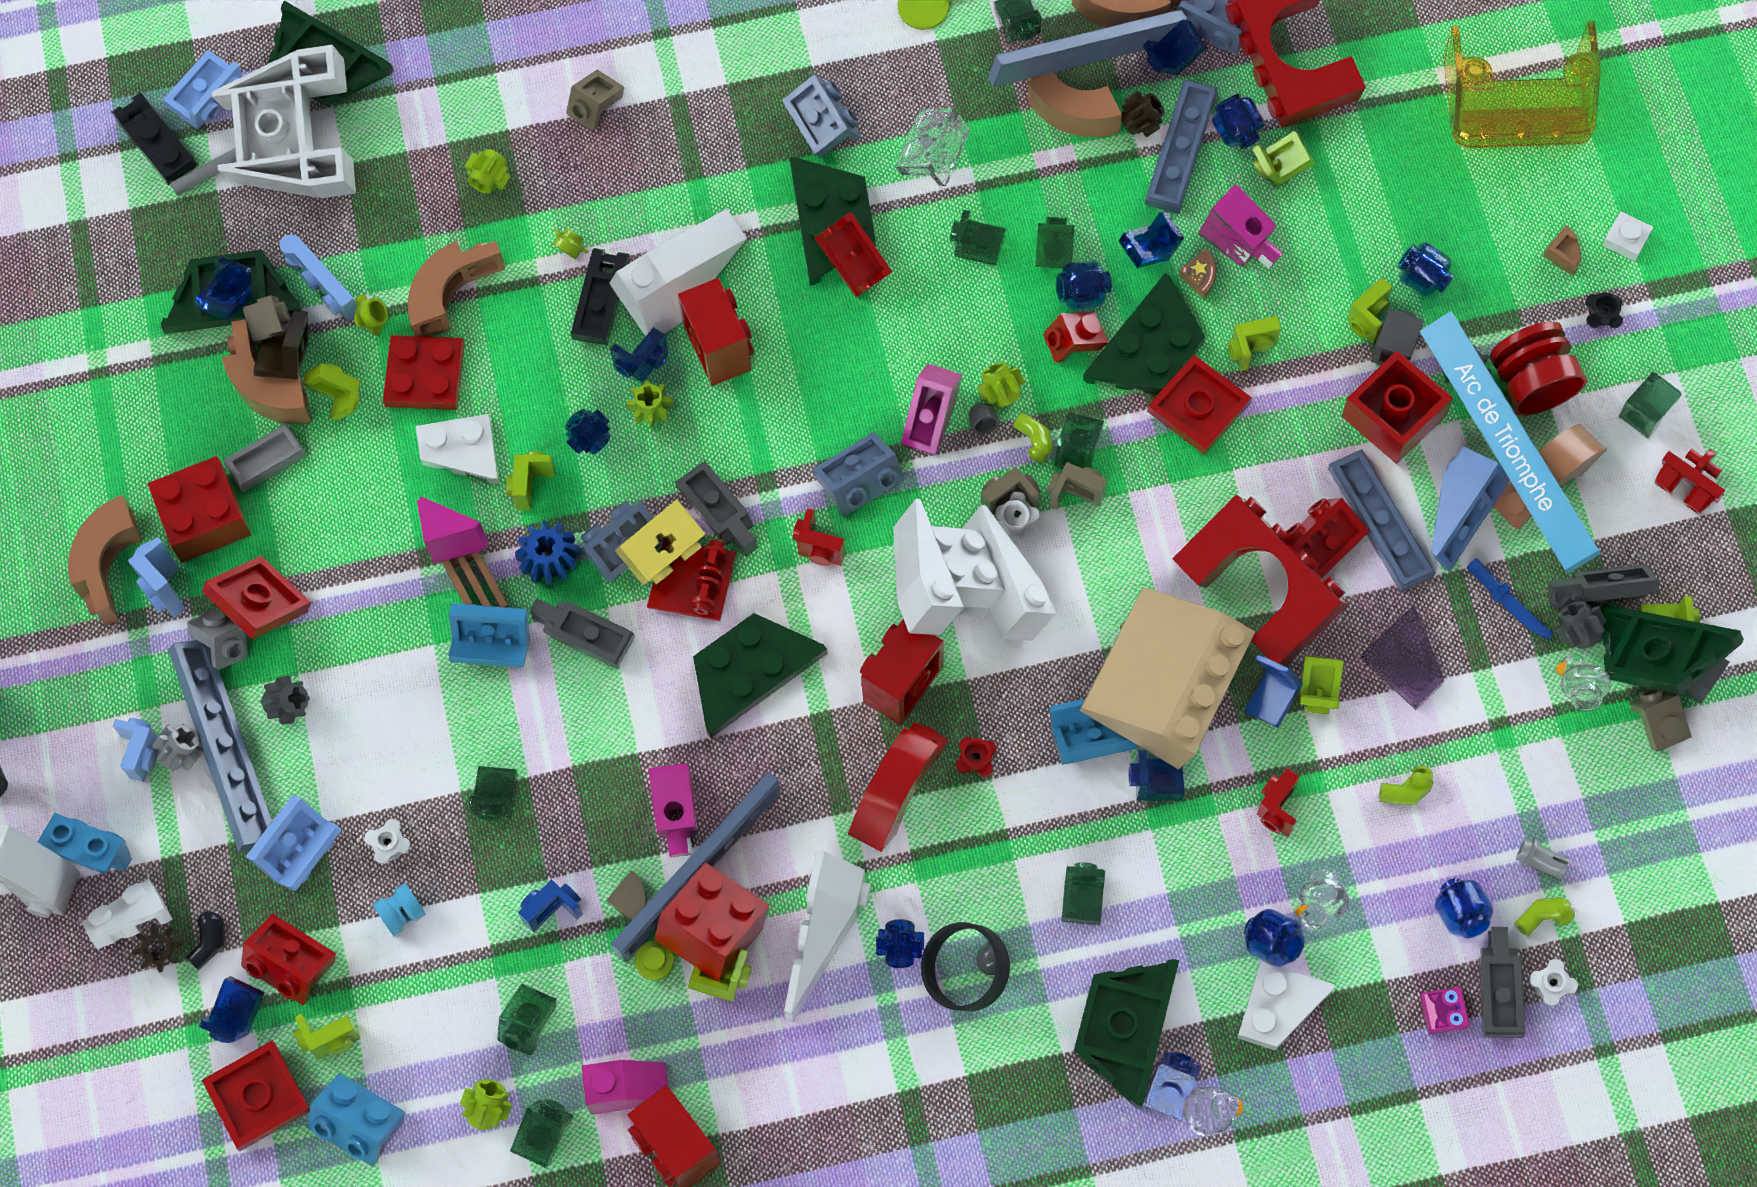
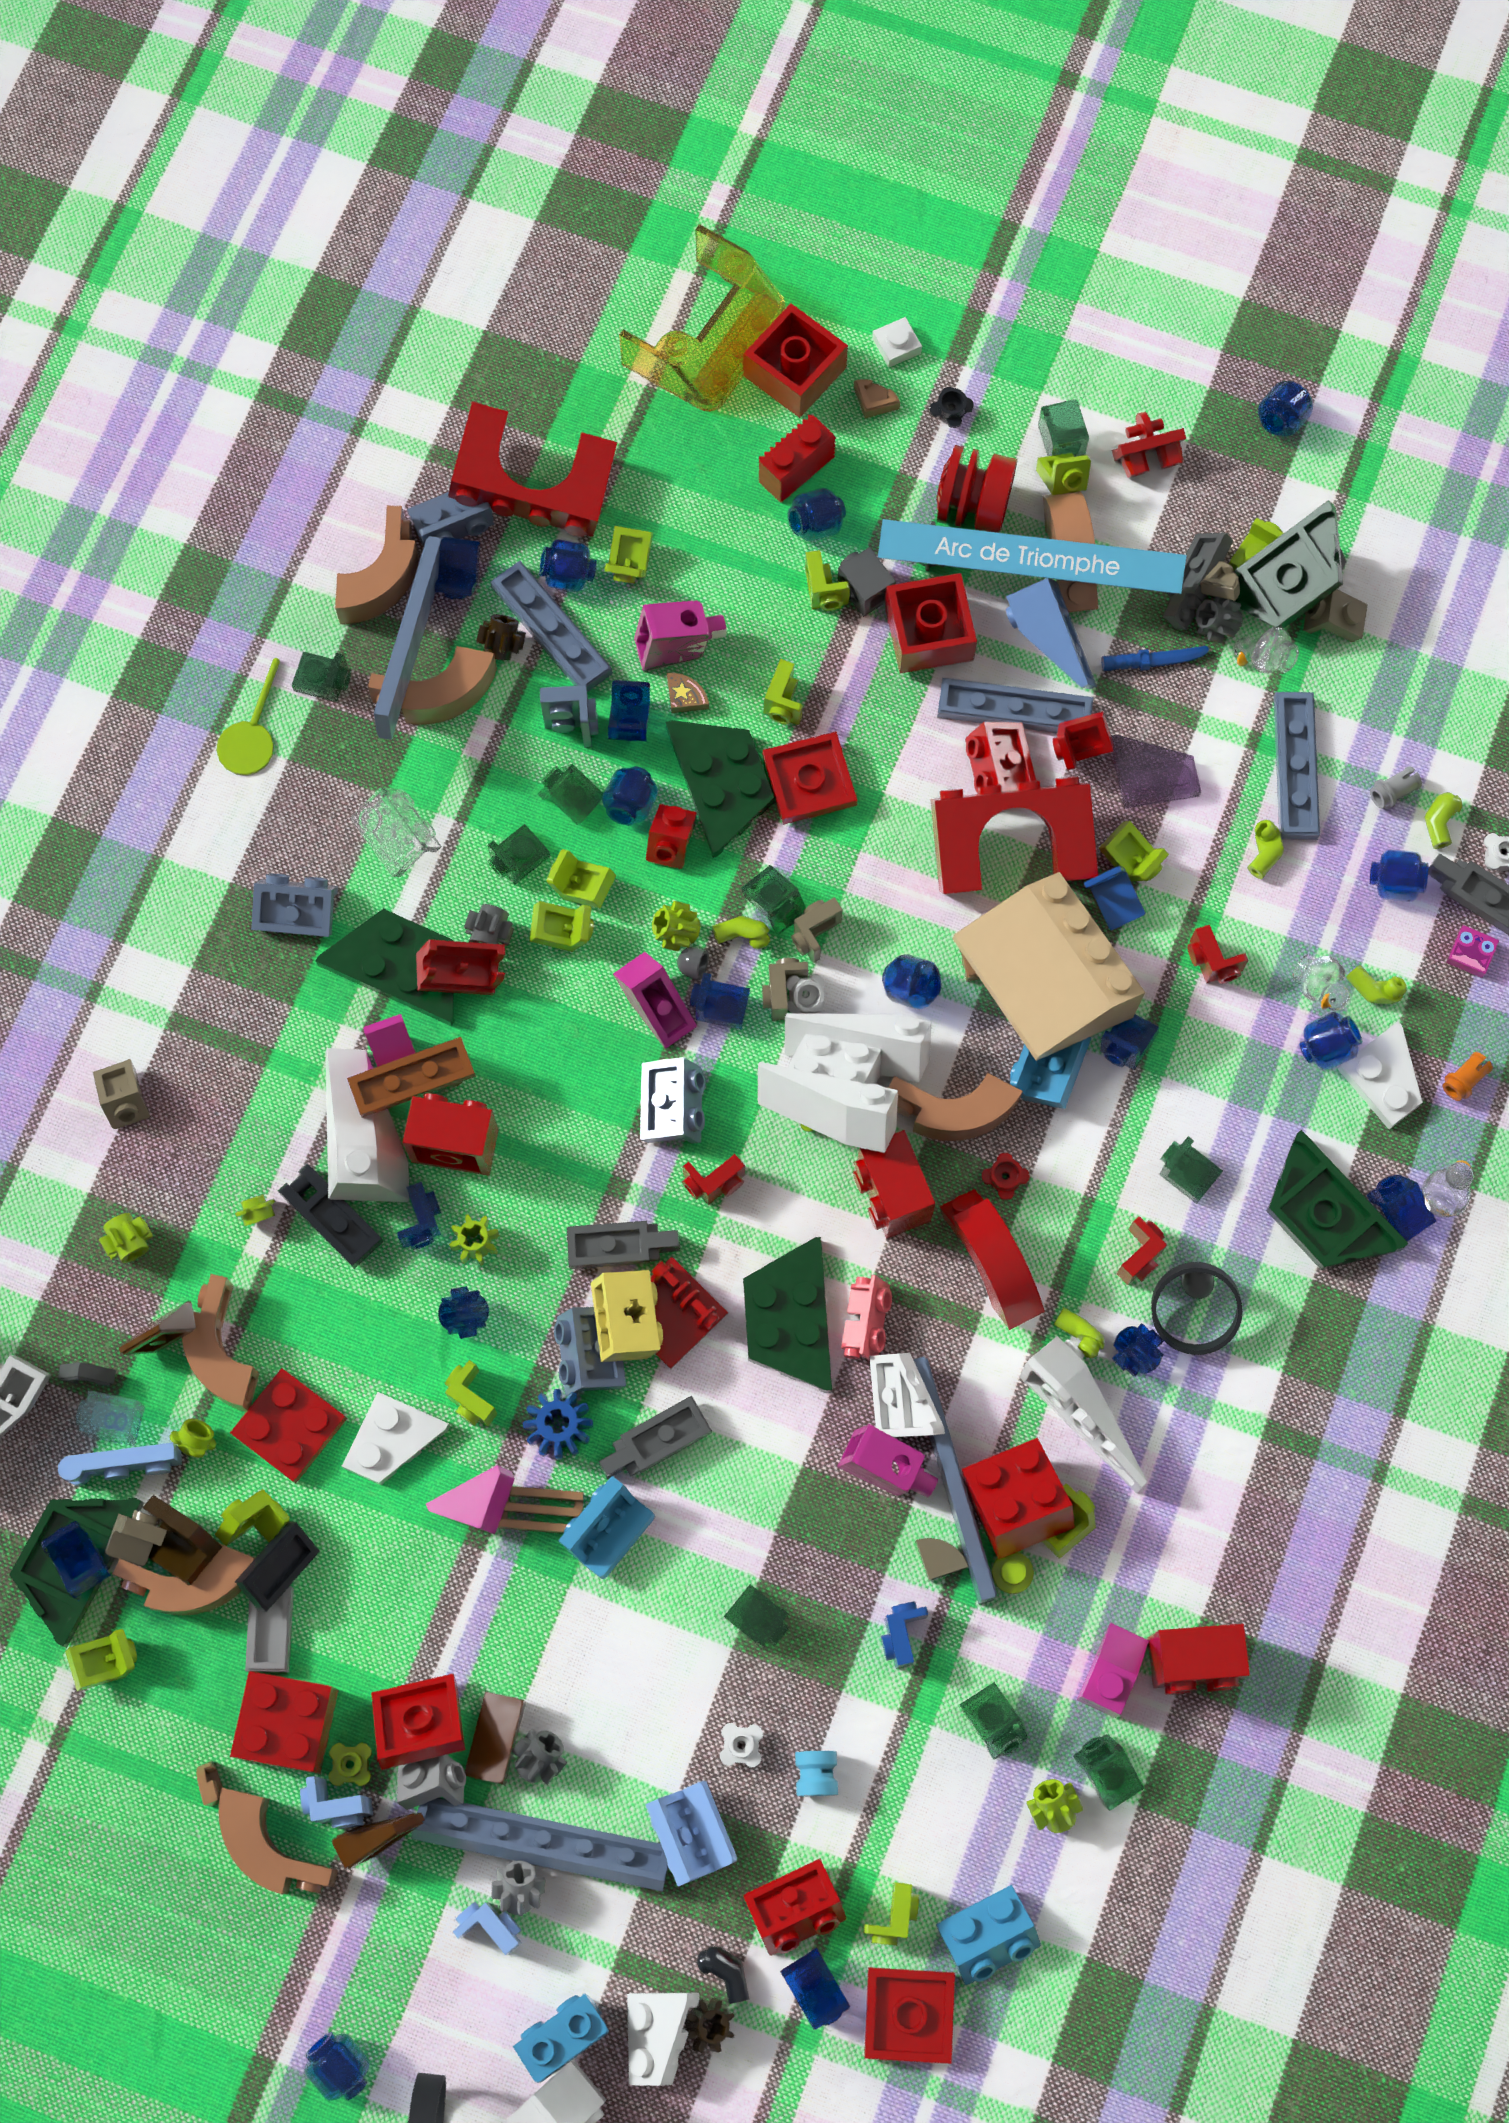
camera: 60 degrees left, 5 degrees up
none -> dark grey tile [58,1362,116,1386]
none -> lime bracket [65,1629,137,1691]
none -> clear light blue brick [76,1391,145,1447]
none -> reddish brown slope [119,1301,196,1355]
none -> medium nougat tile [196,1761,223,1807]
none -> black tile [235,1521,320,1612]
none -> lime plate [329,1743,372,1786]
none -> reddish brown slope [332,1813,425,1869]
none -> dark orange piece [347,1037,476,1118]
none -> dark pink slope [363,1014,415,1067]
none -> dark grey gear [463,904,514,946]
none -> reddish brown slope [465,1691,526,1785]
none -> lime bracket [529,901,594,952]
none -> bracket [540,685,599,748]
none -> lime bracket [547,849,616,909]
none -> clear blue bracket [690,973,750,1030]
none -> red brick [743,303,848,418]
none -> red brick [759,415,836,502]
none -> coral hinge [841,1275,892,1360]
none -> white wing [870,1353,945,1437]
none -> clear blue head [882,954,942,1010]
none -> nougat arch [888,1073,1023,1141]
none -> lime bracket [1036,453,1091,495]
none -> red bracket [1052,711,1114,771]
none -> lime arm [1054,1307,1105,1359]
none -> red bracket [1117,1216,1167,1285]
none -> dark tan tile [1200,561,1240,601]
none -> sand blue tile [1274,692,1320,840]
none -> lime arm [1346,965,1407,1004]
none -> orange pin [1442,1052,1493,1101]

